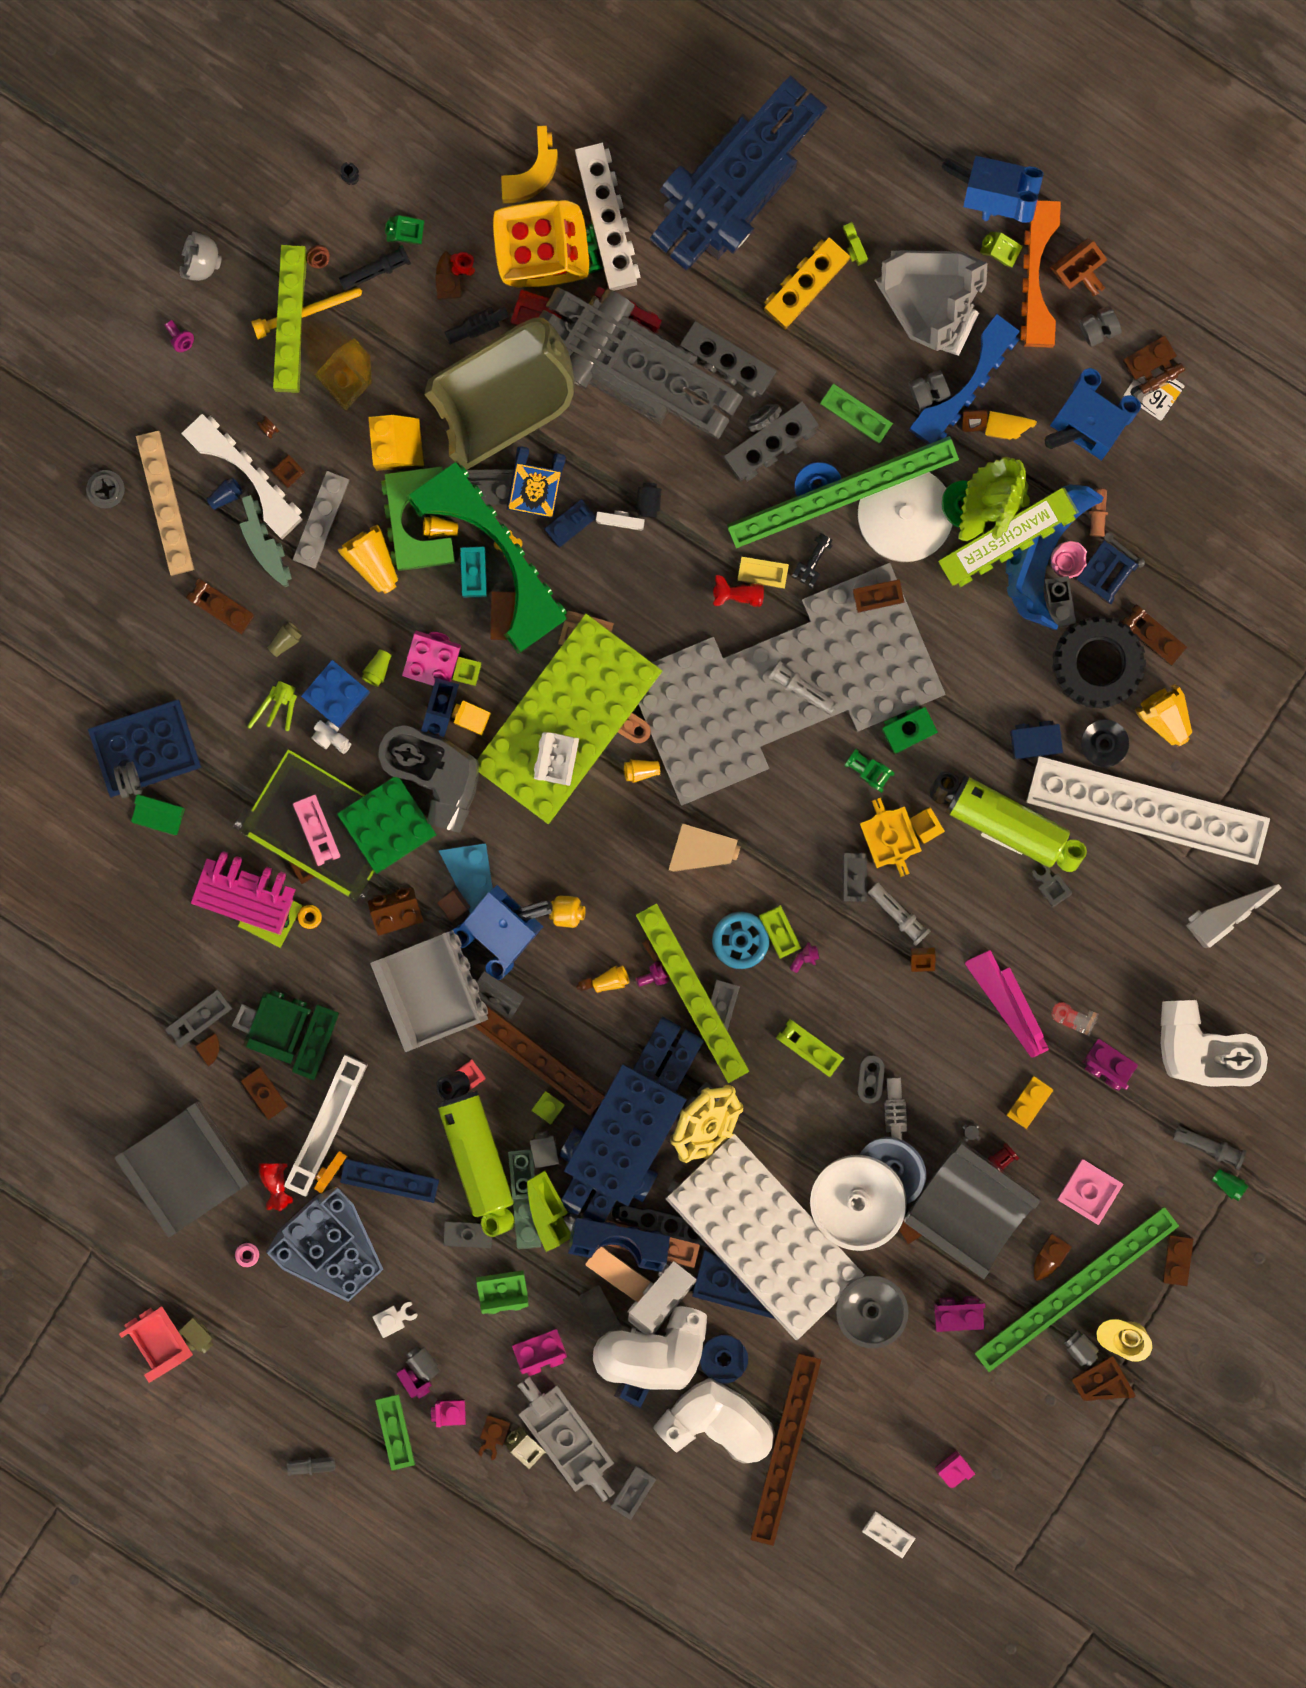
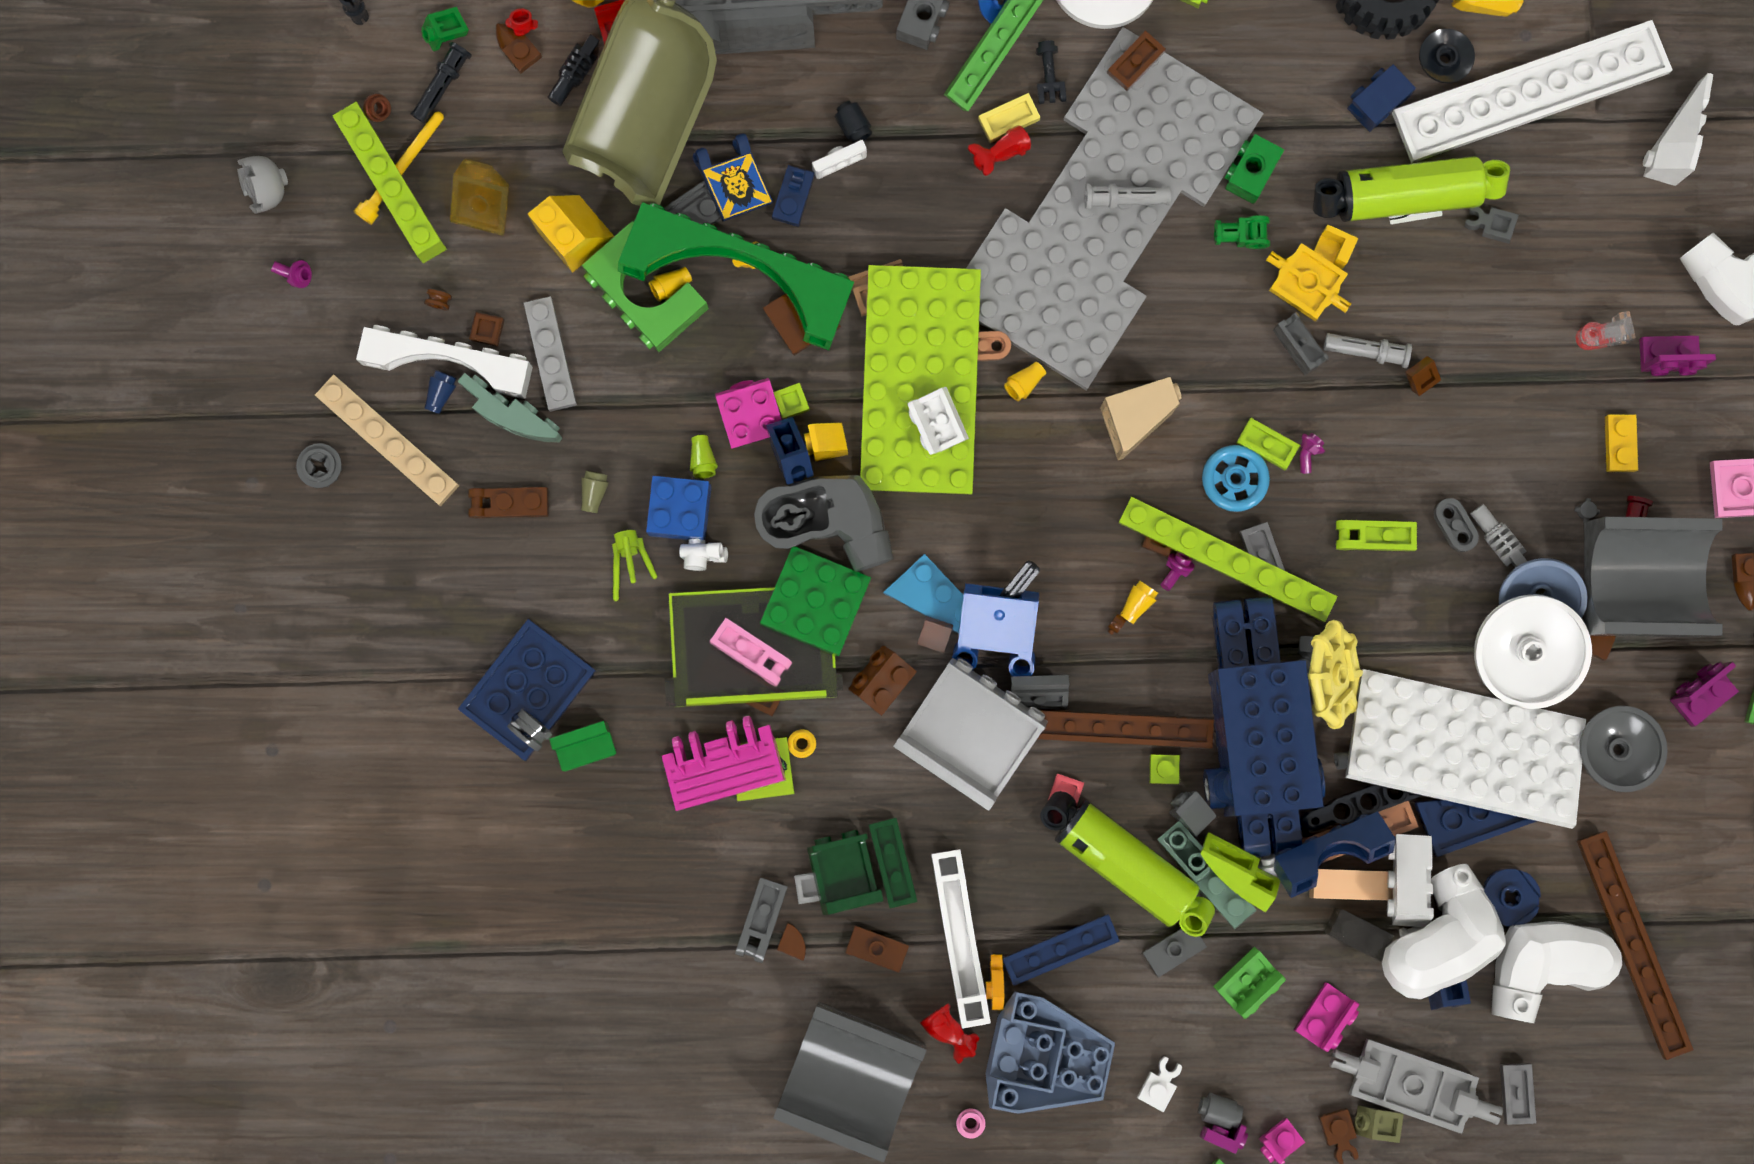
camera: 30 degrees left, 5 degrees down
yellow cone [338,525,398,594] -> none
teal panel [460,547,487,598] -> none
yellow head [549,895,585,928] -> none
dark pink wedge [965,950,1049,1057] -> none

